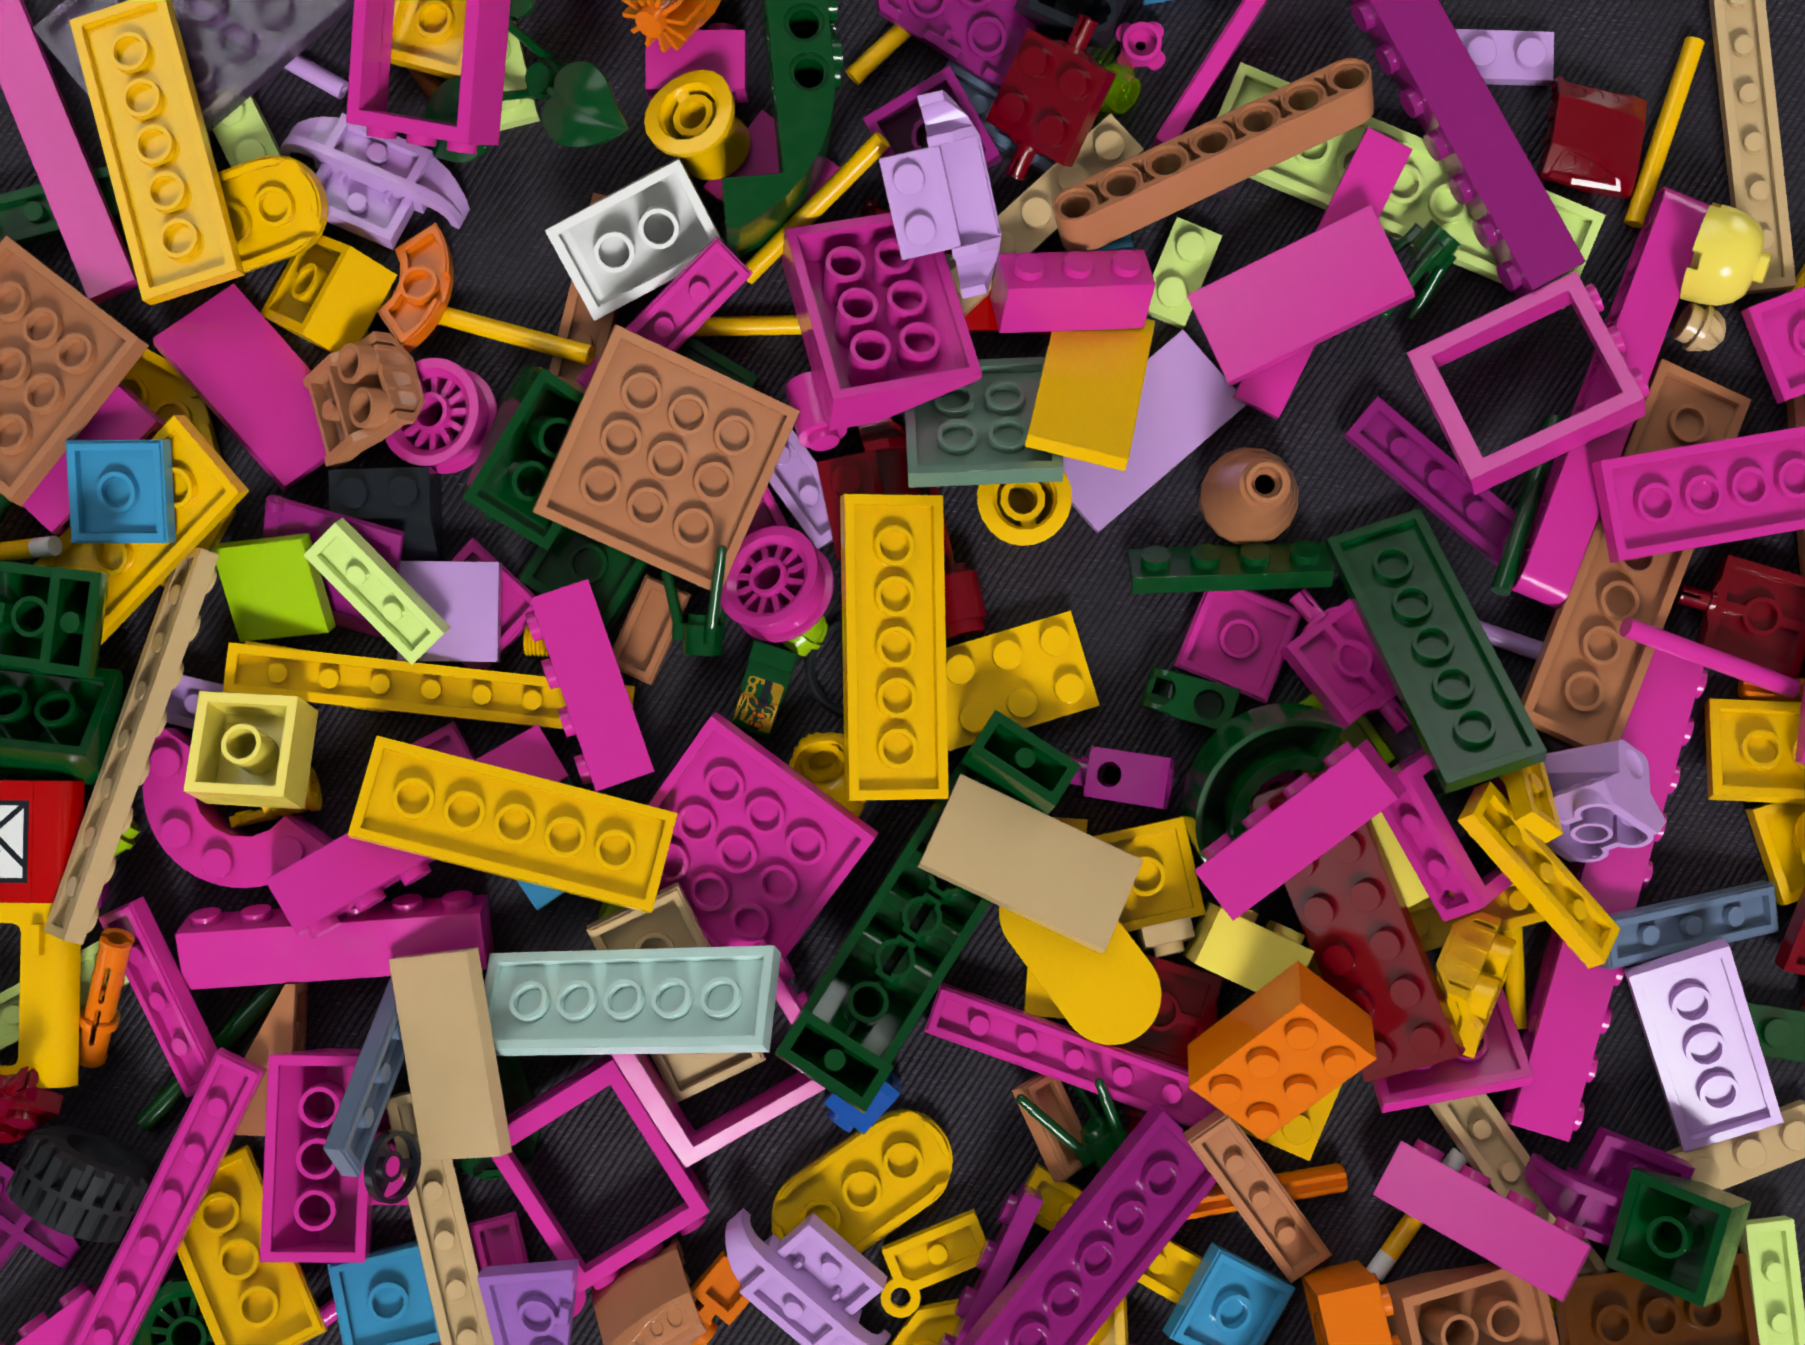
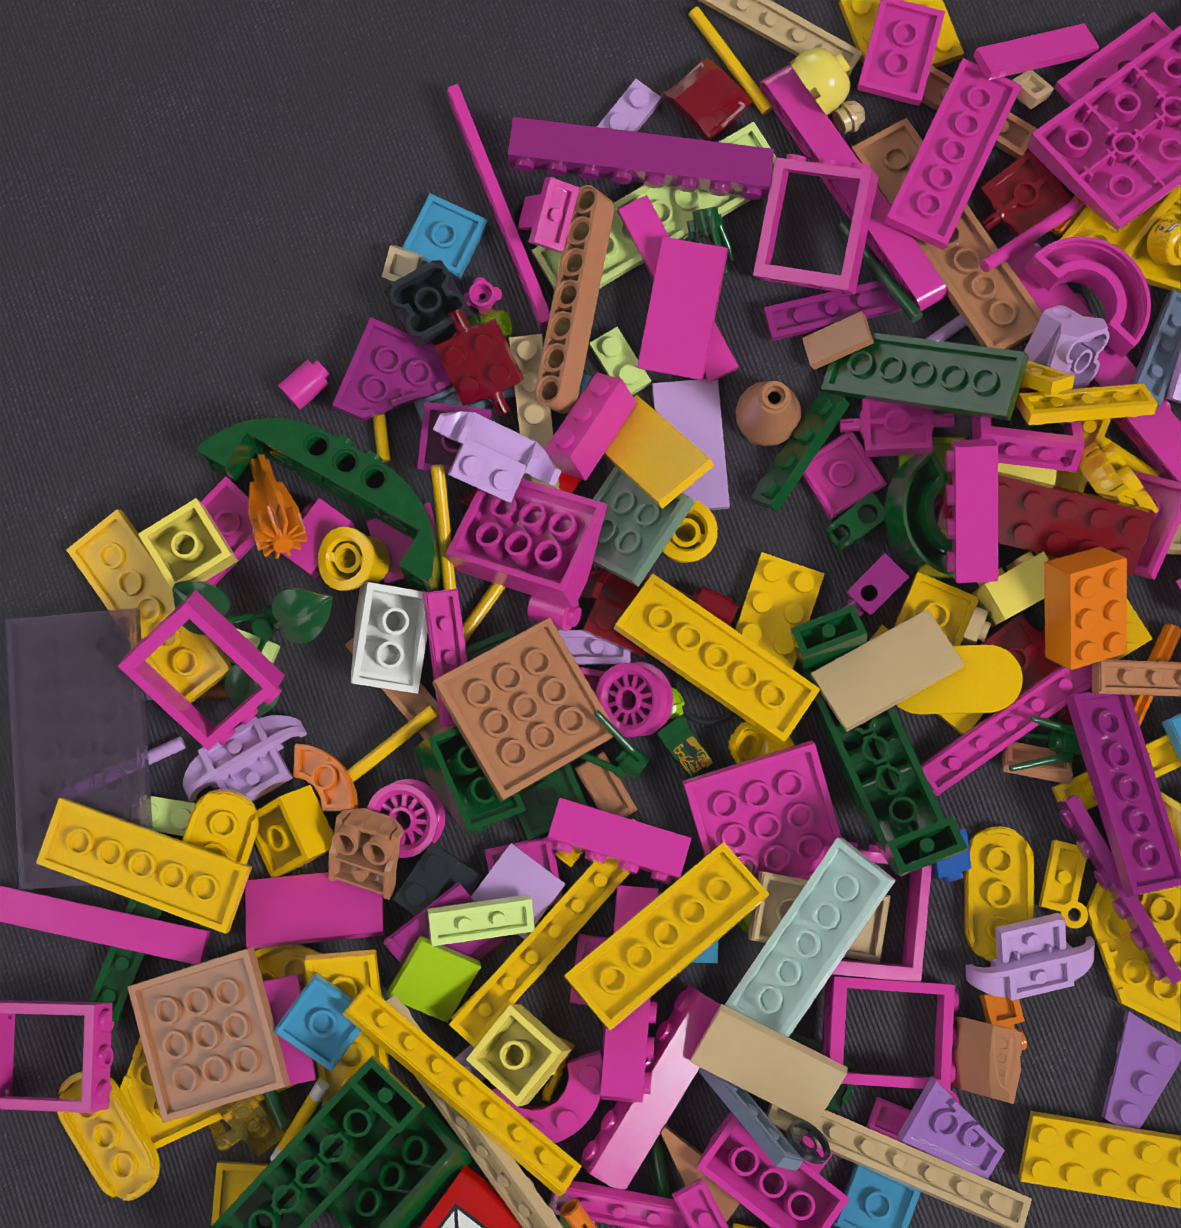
camera: 55 degrees left, 5 degrees down
none -> yellow tile [342,985,582,1197]
none -> dark pink piece [513,177,580,252]
none -> nougat tile [802,311,874,370]
none -> dark pink brick [1024,236,1151,358]

